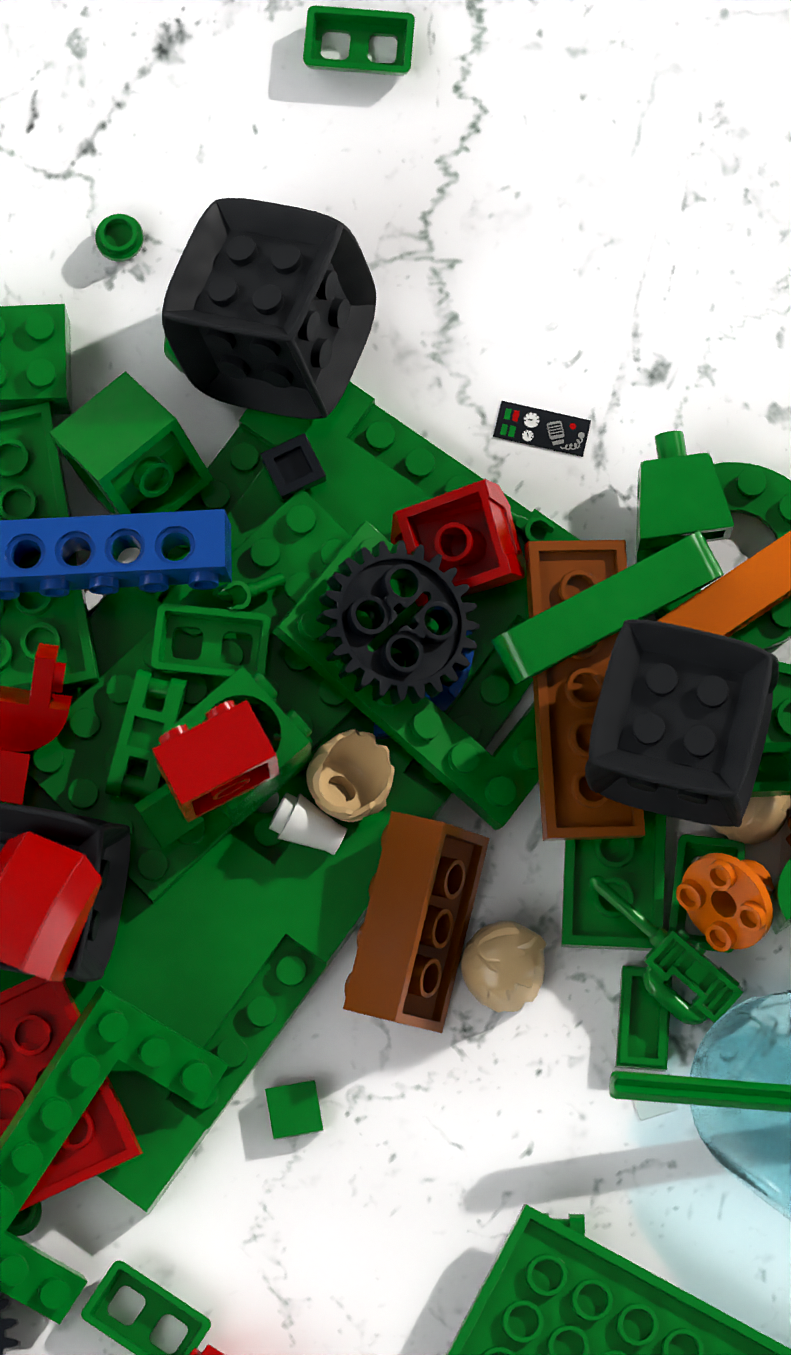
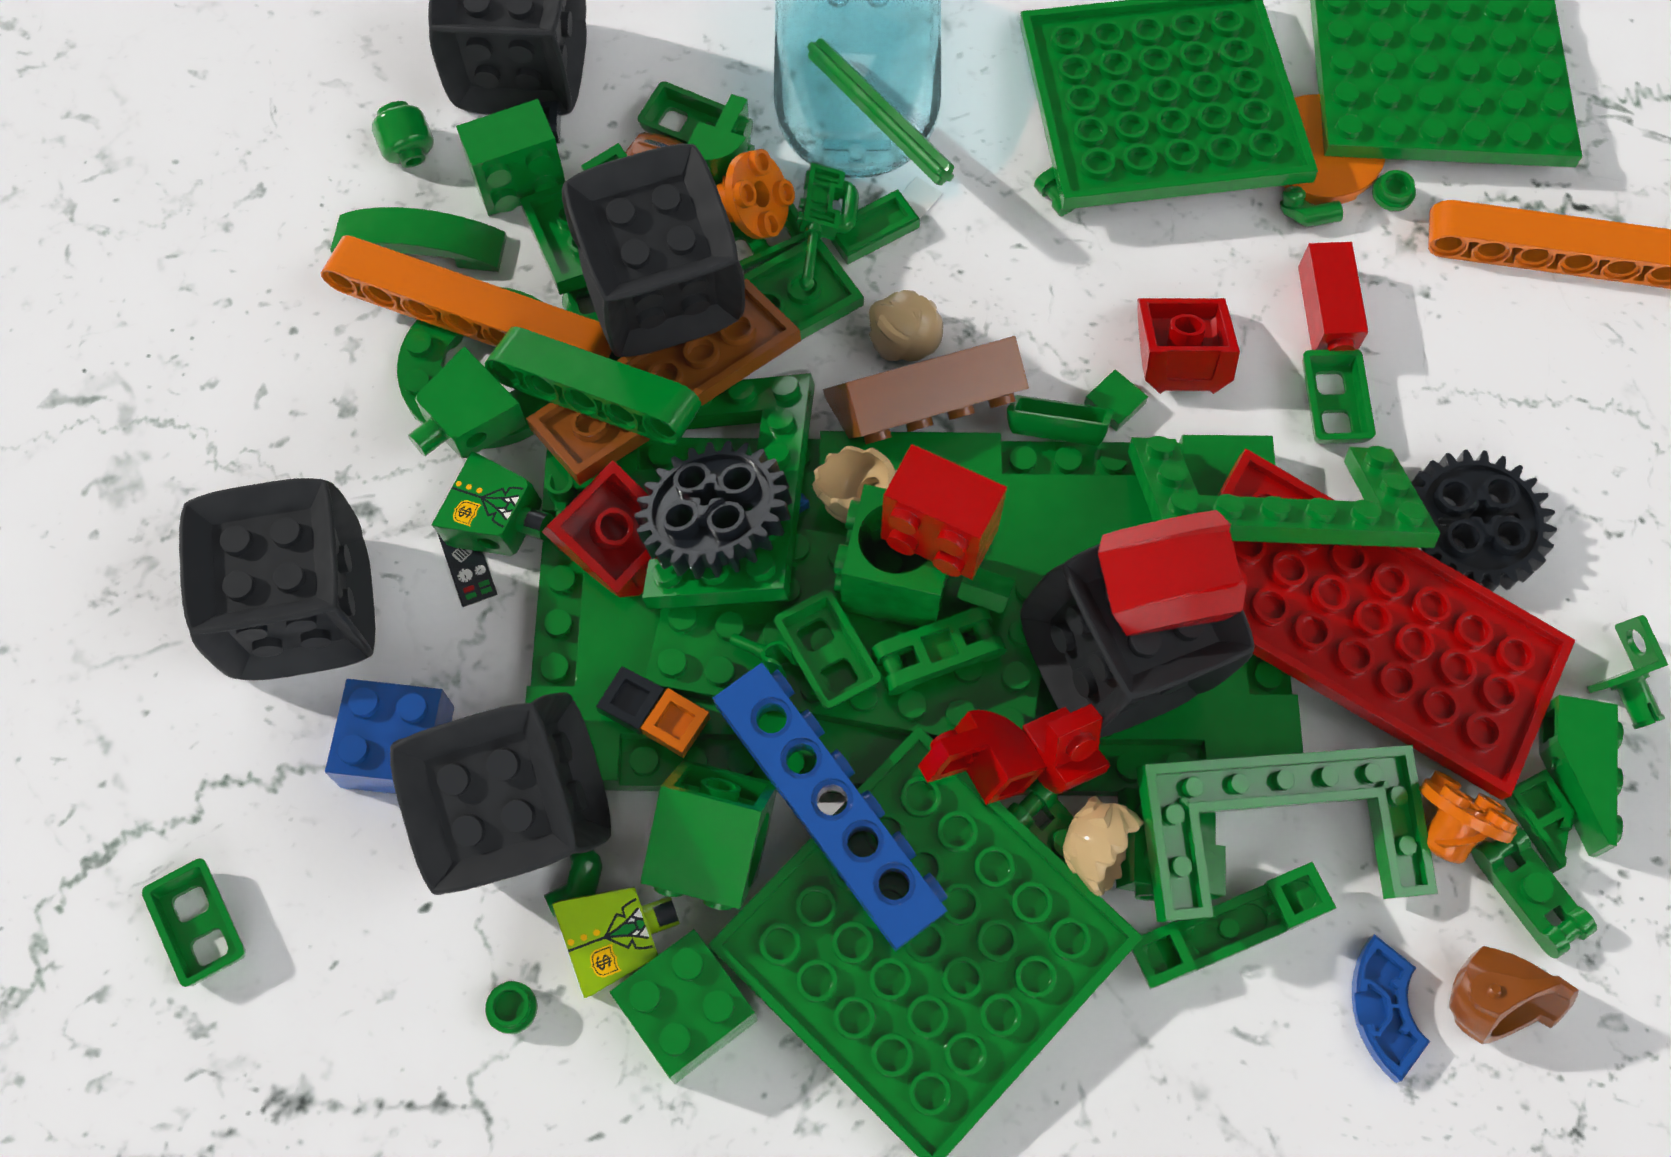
camera: 125 degrees left, 10 degrees down
none -> black piece [179,478,376,680]
none -> blue brick [325,679,454,794]
none -> green torso [432,451,554,556]
none -> lime torso [552,886,680,998]
none -> orange plate [641,688,710,758]
none -> green piece [1007,395,1114,446]
none -> red slope [1137,298,1240,394]

